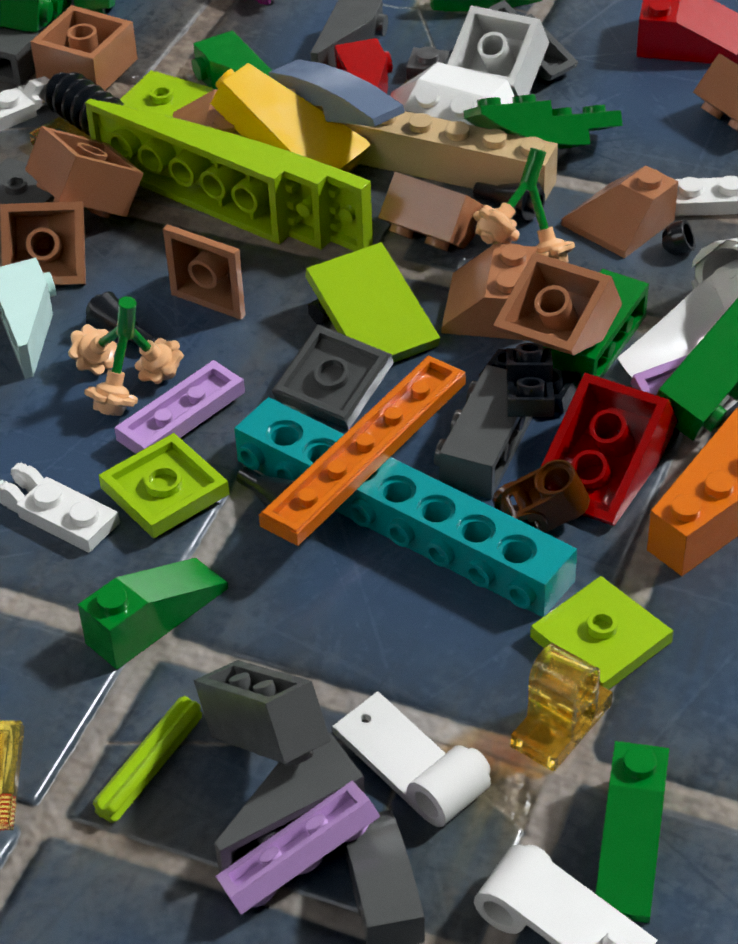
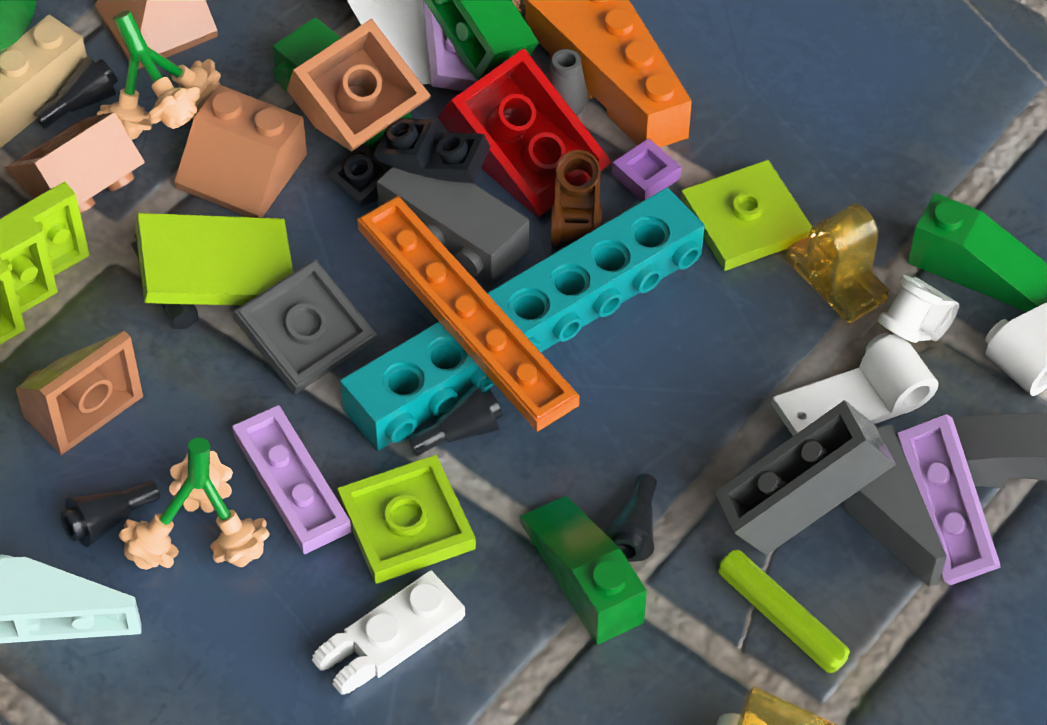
camera: 75 degrees left, 10 degrees up
none -> dark grey cone [547,49,589,116]
none -> black cone [604,474,657,562]
none -> medium lavender plate [612,138,681,202]
none -> white piece [877,275,959,343]

